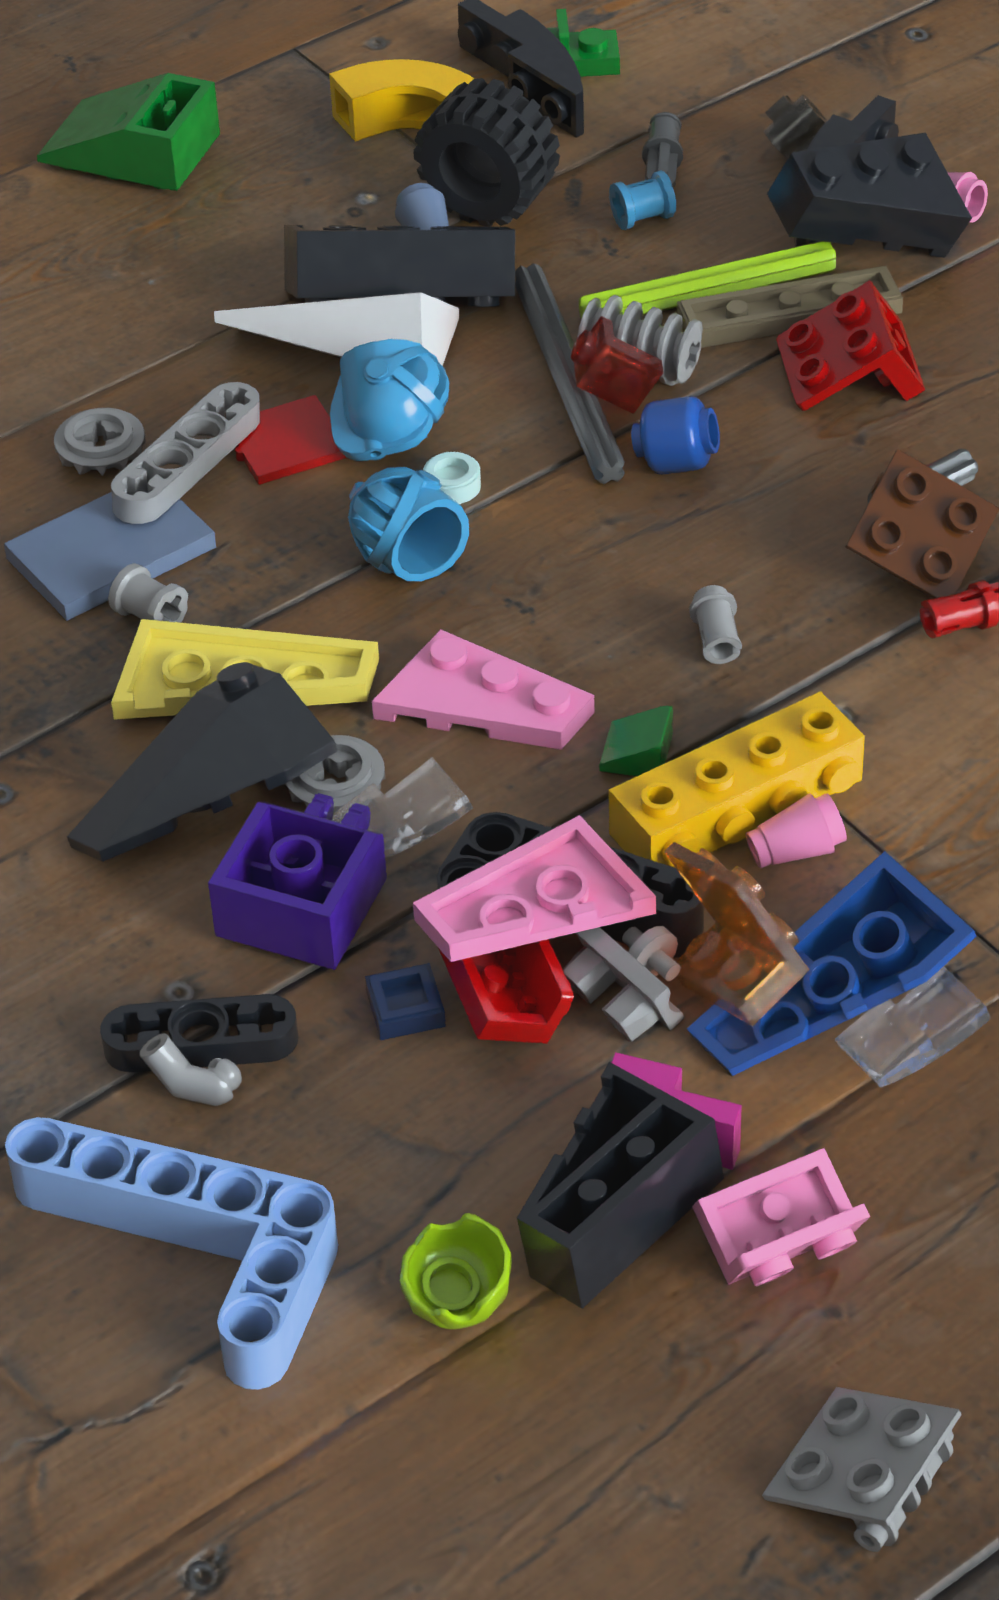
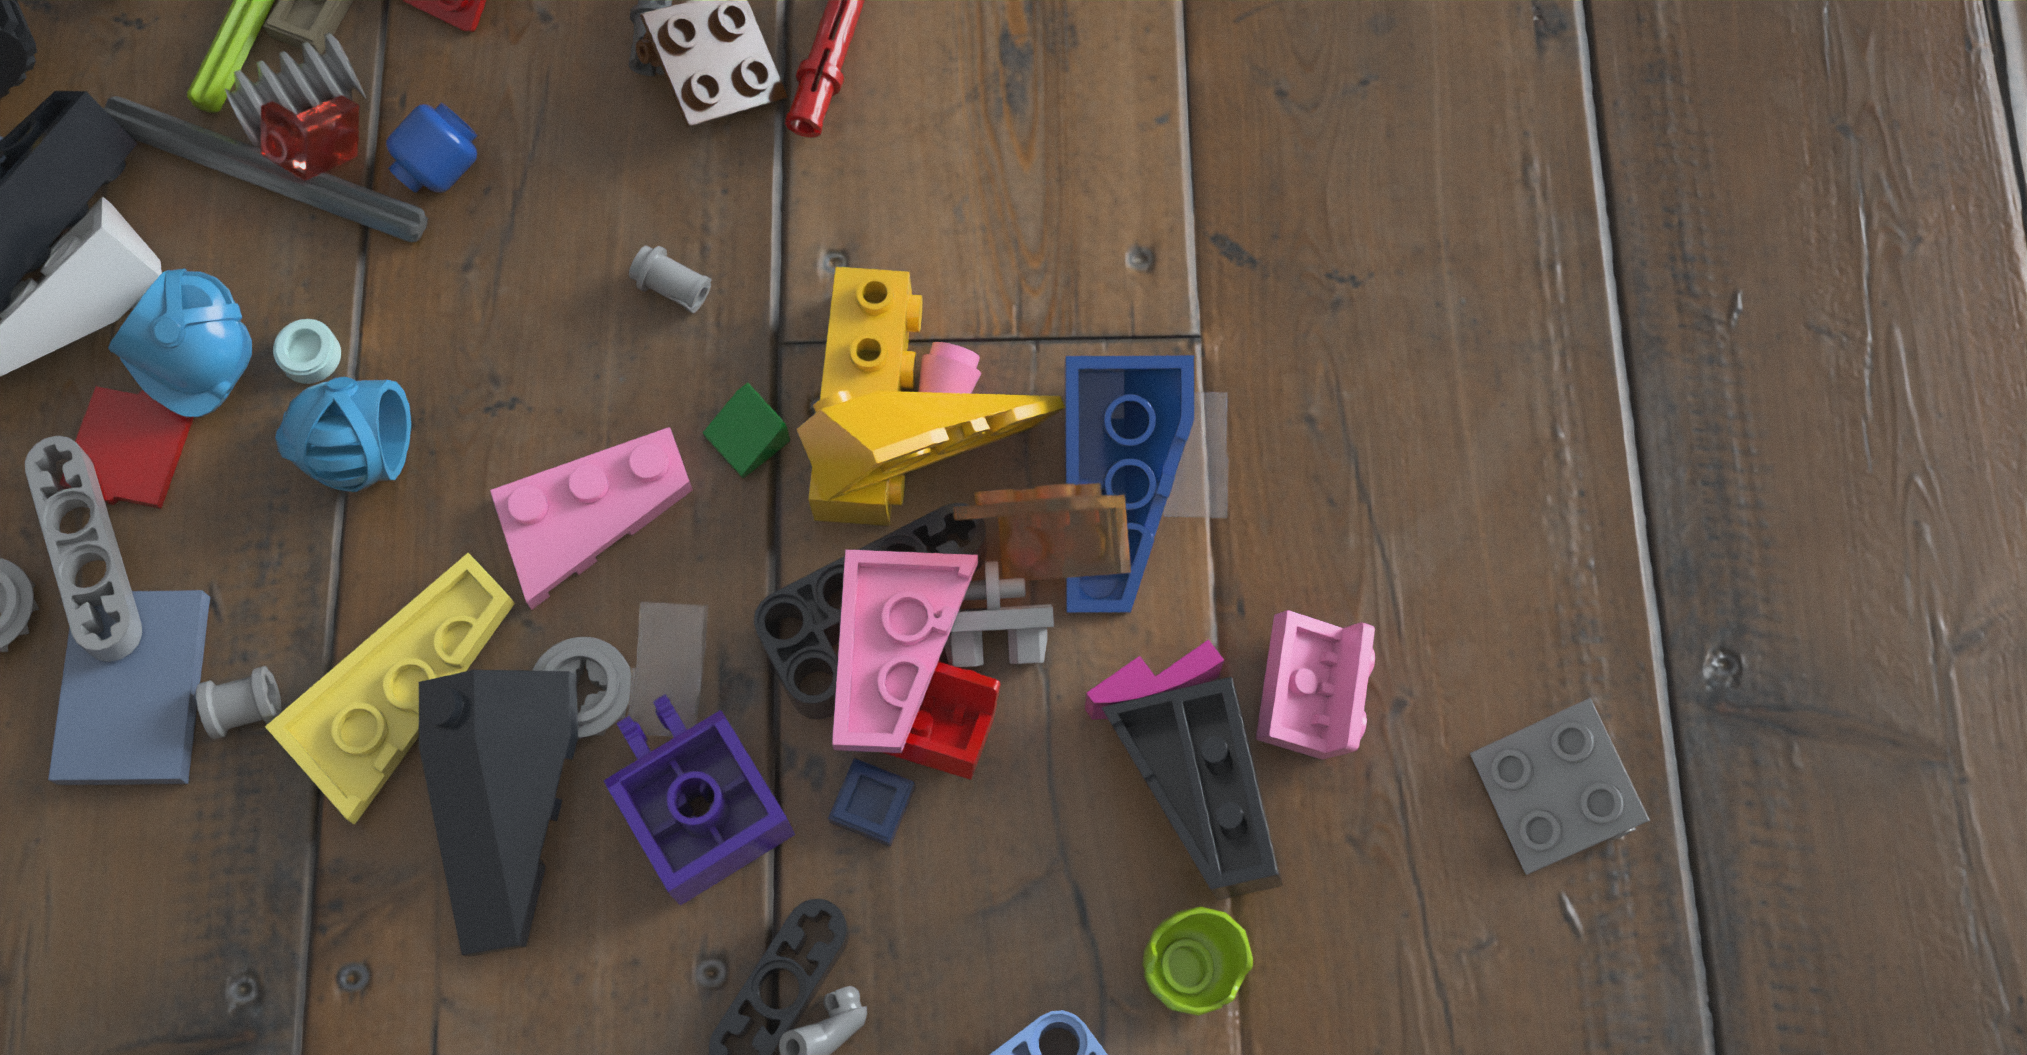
camera: 55 degrees left, 25 degrees up
none -> yellow wedge [796,390,1065,501]

